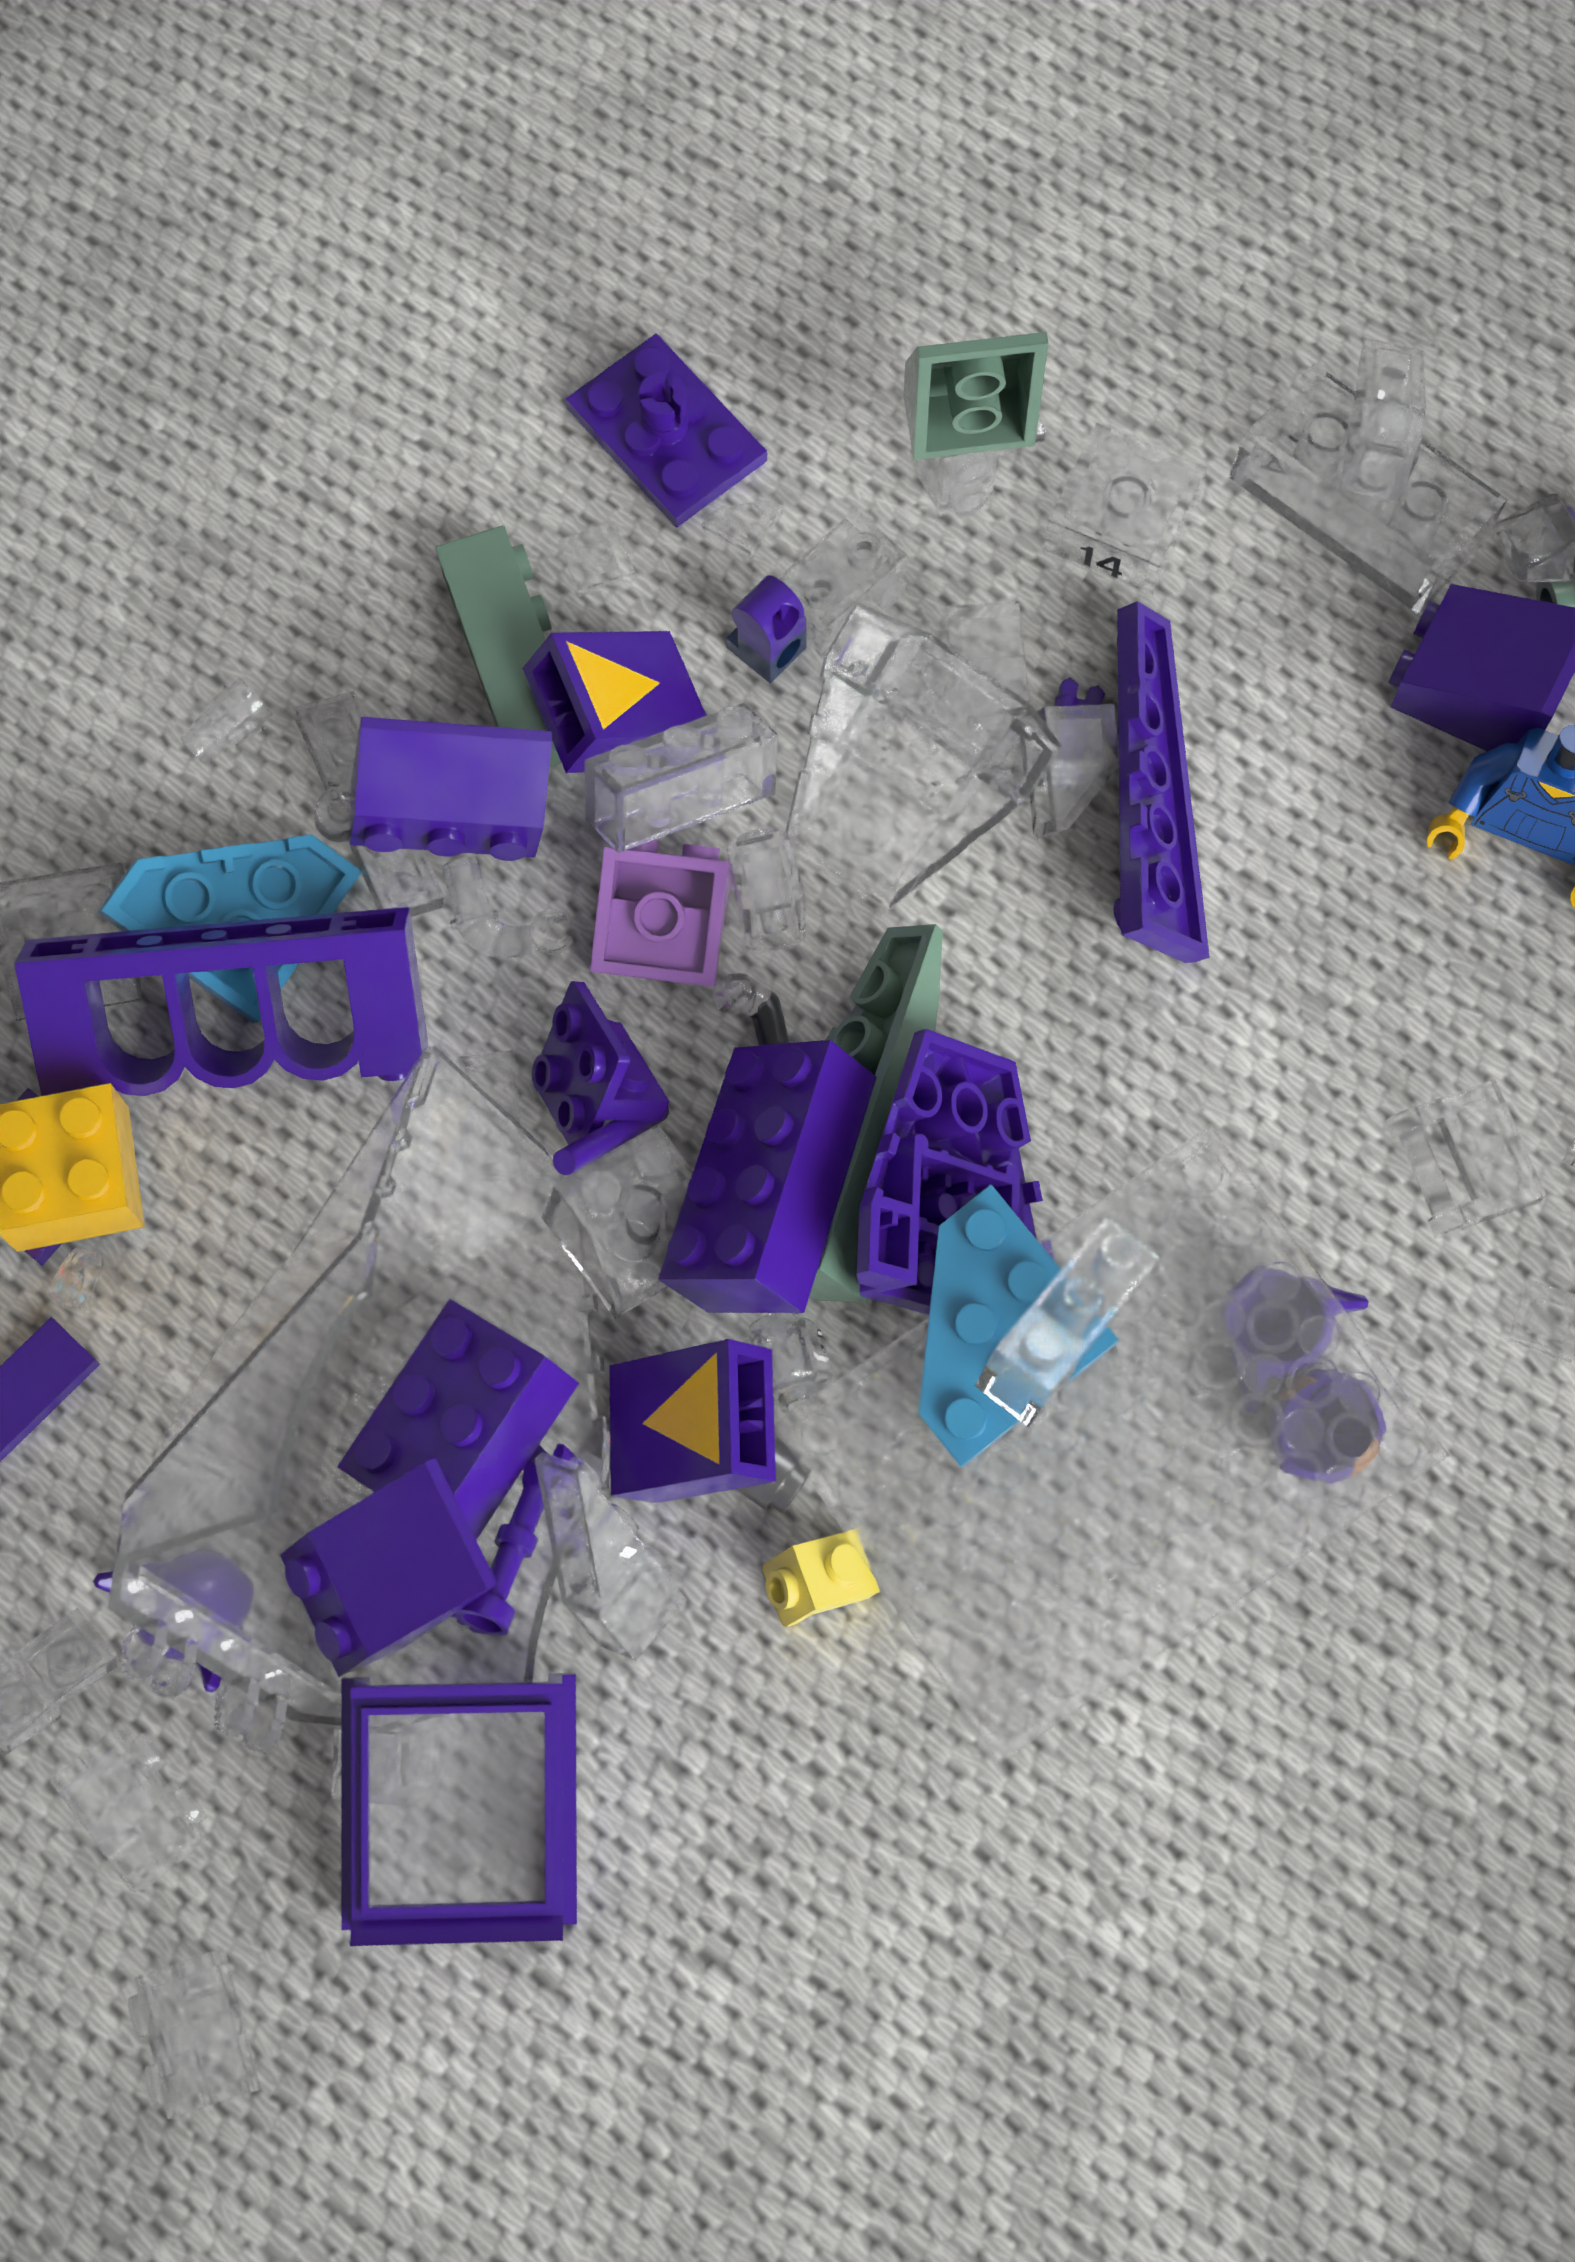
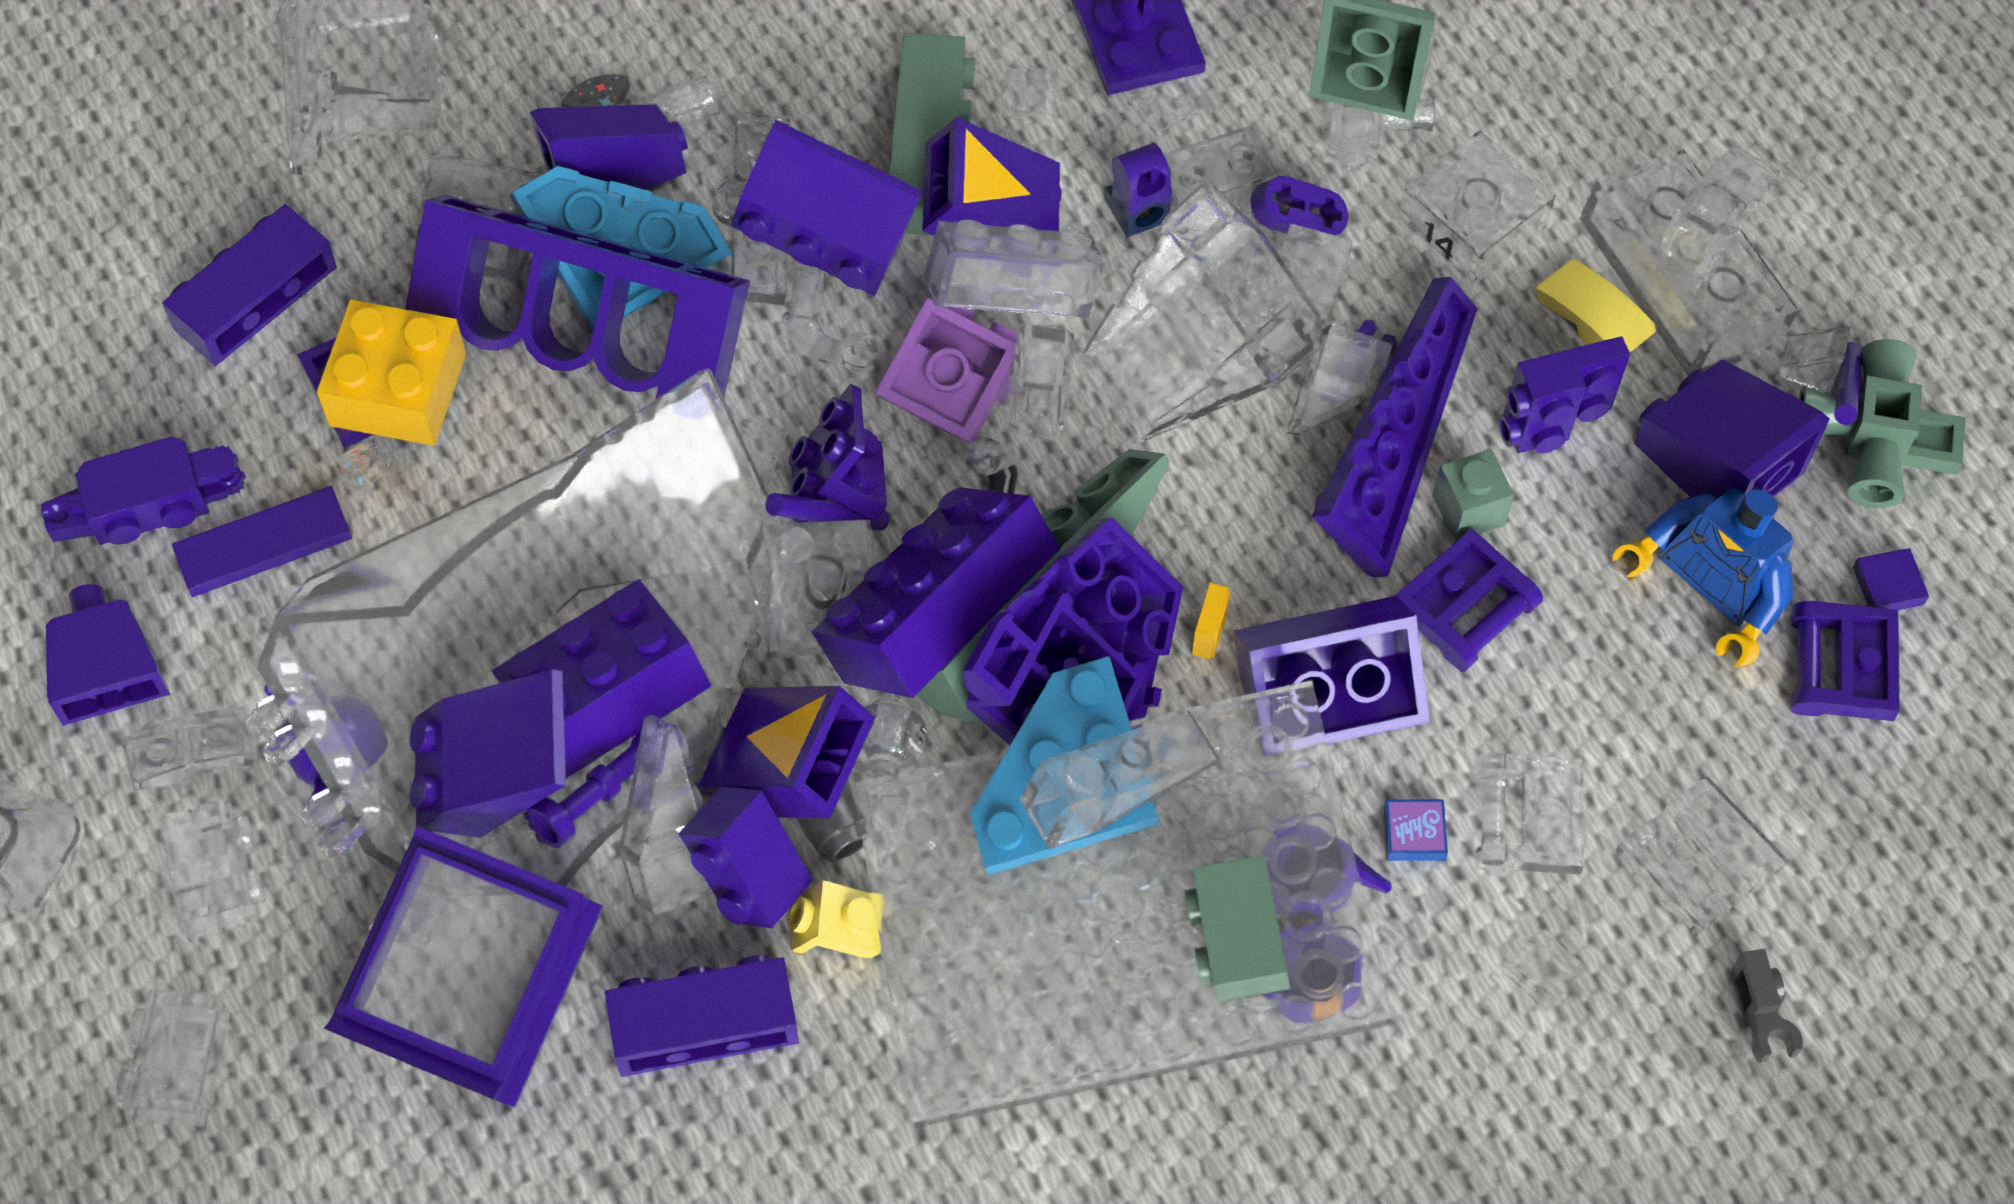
camera: 20 degrees right, 10 degrees down
none -> dark purple slope [529,104,688,190]
none -> flat silver tile [561,74,630,107]
none -> dark purple brick [604,955,799,1077]
none -> dark purple brick [678,787,813,928]
none -> sand green brick [1185,855,1291,1002]
none -> yellow tile [1192,582,1231,660]
none -> dark purple slope [1233,595,1430,758]
none -> dark purple beam [1250,176,1348,242]
none -> tile [1384,799,1448,861]
none -> dark purple plate [1395,528,1544,672]
none -> sand green brick [1432,449,1514,542]
none -> dark purple plate [1499,336,1630,454]
none -> light yellow slope [1535,258,1656,352]

